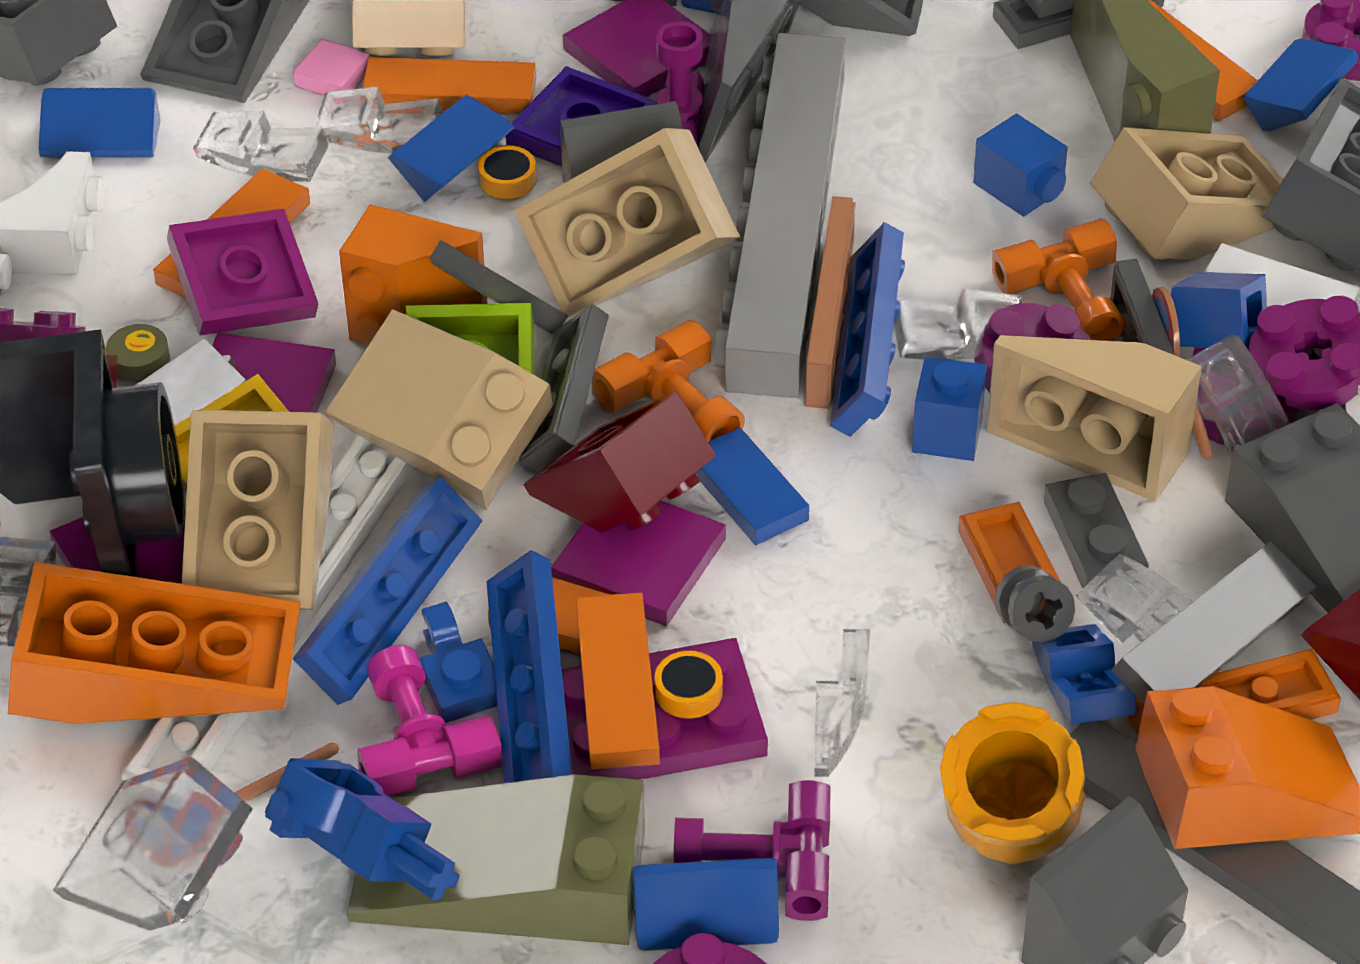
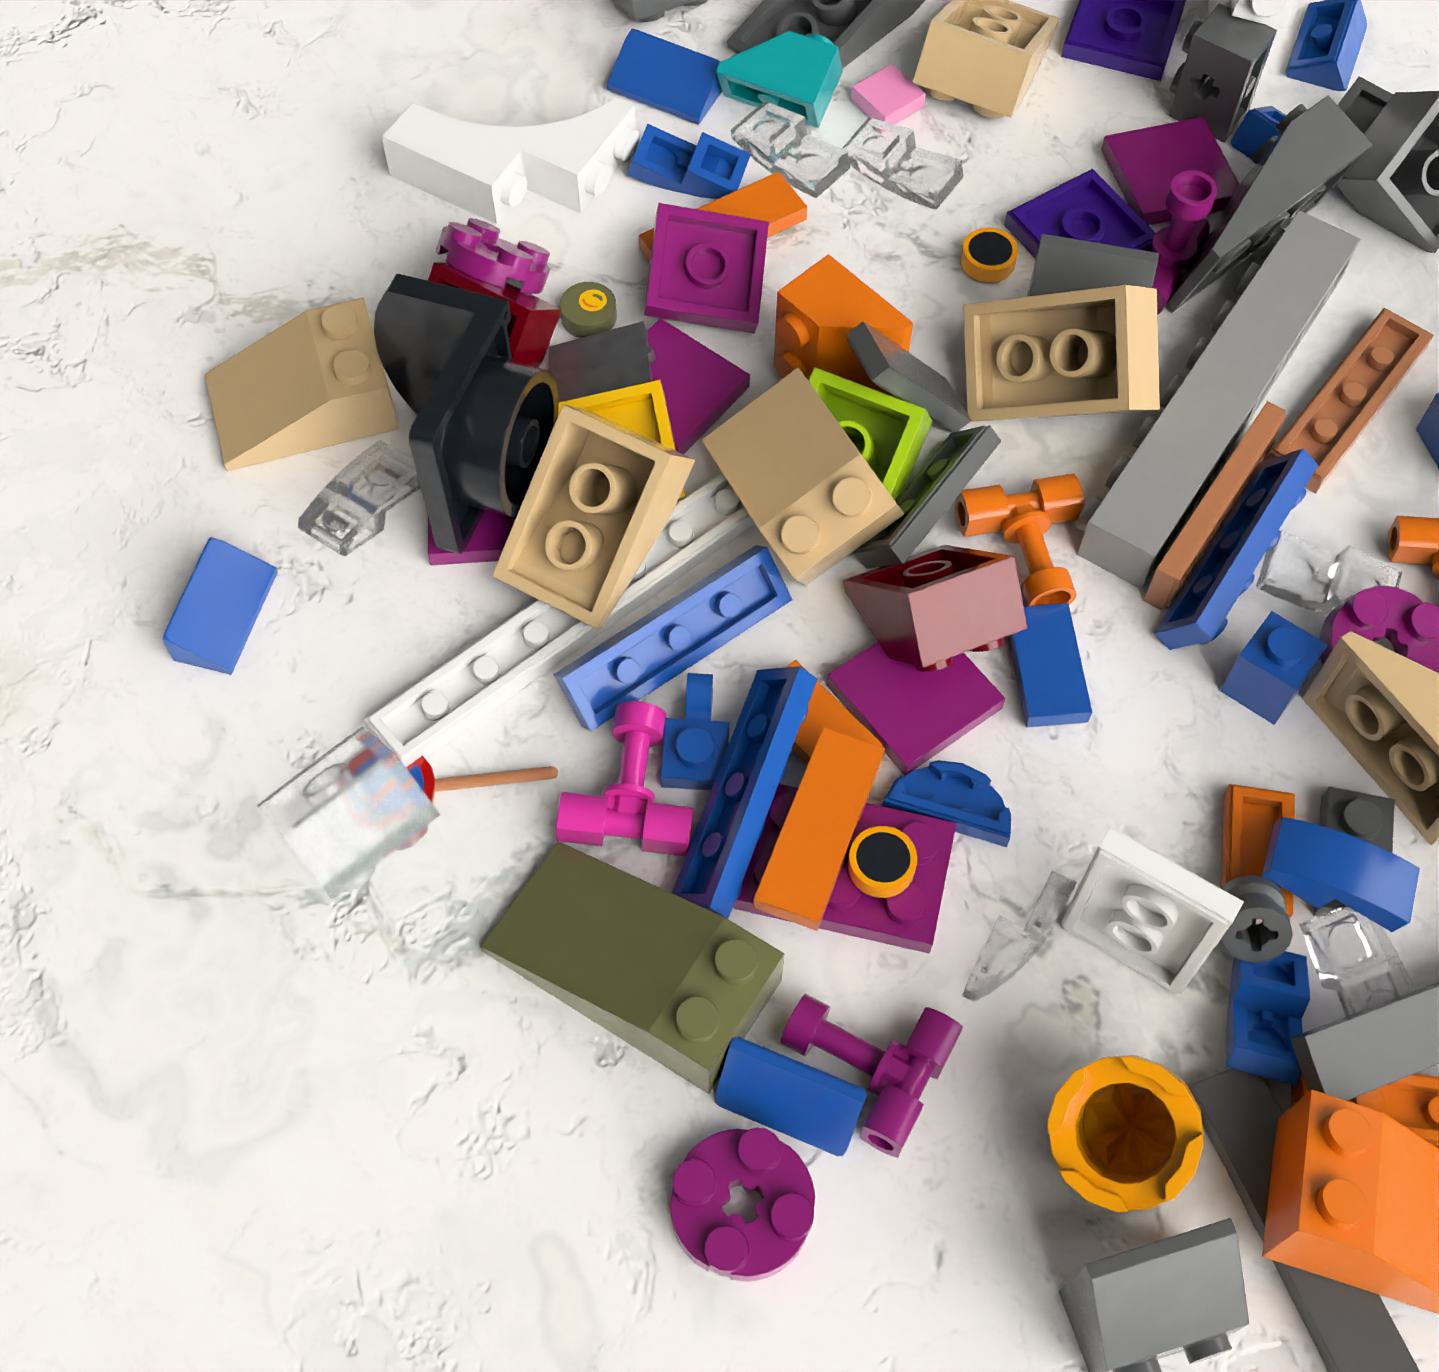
camera: 25 degrees right, 15 degrees up
orange slope [8,562,301,724] -> none
blue piece [265,758,460,901] -> none
orange tile [362,57,536,114] -> none
blue slope [387,94,515,202] -> none
none -> blue slope [627,123,751,199]
none -> teal slope [716,31,843,128]
none -> blue tile [882,760,1011,847]
none -> white tile [1060,826,1244,995]
none -> blue slope [1262,817,1420,932]
none -> nougat tile [1266,308,1434,494]

